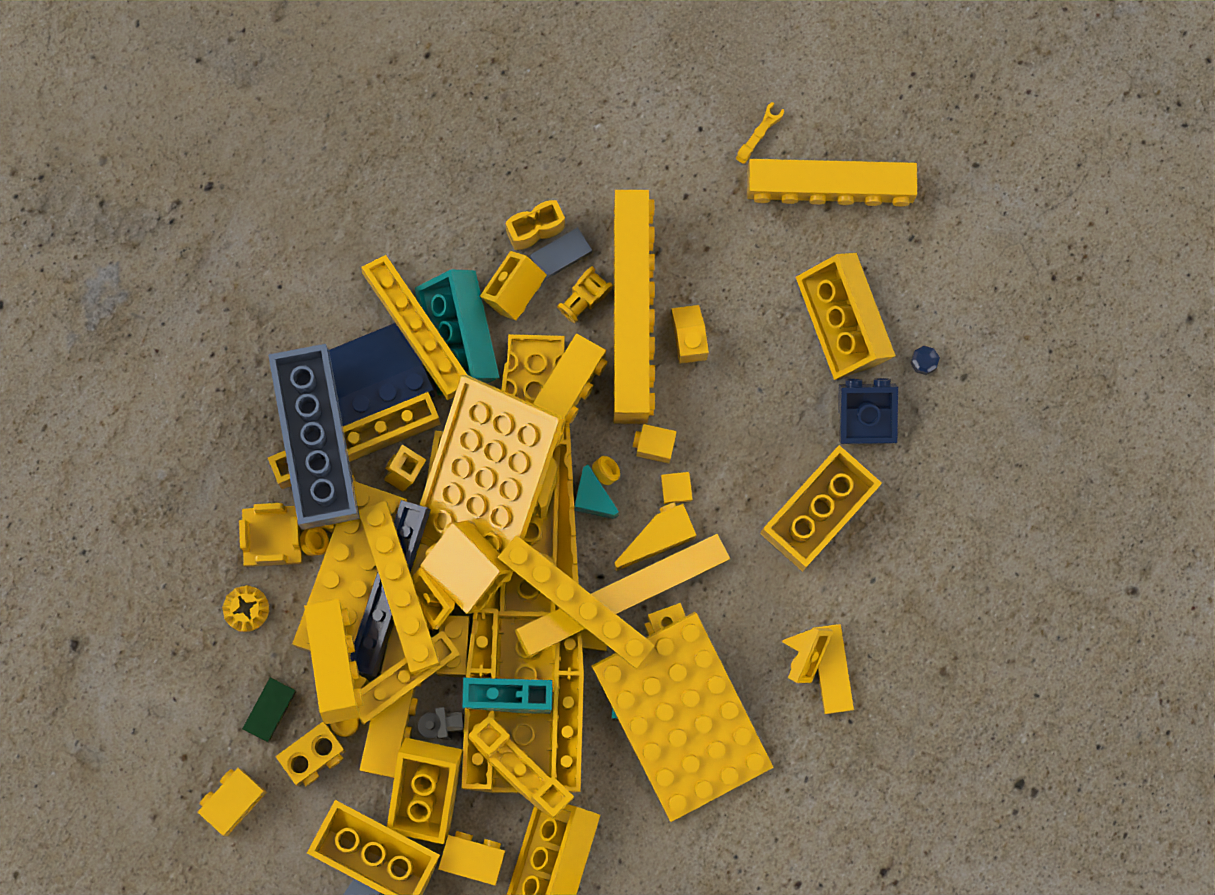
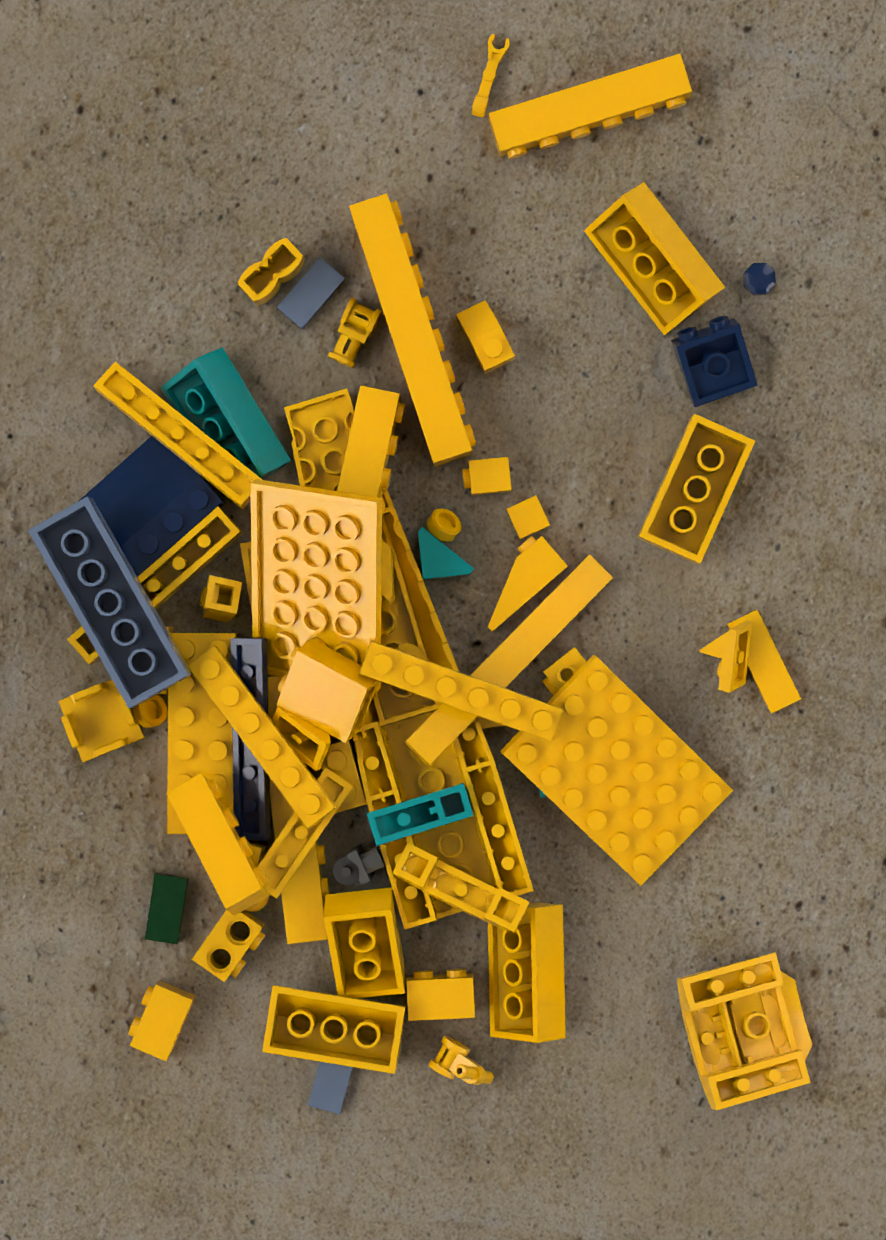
camera: 15 degrees left, 10 degrees up
yellow gear [222,585,269,632] -> none
yellow brick [479,251,547,321] -> none

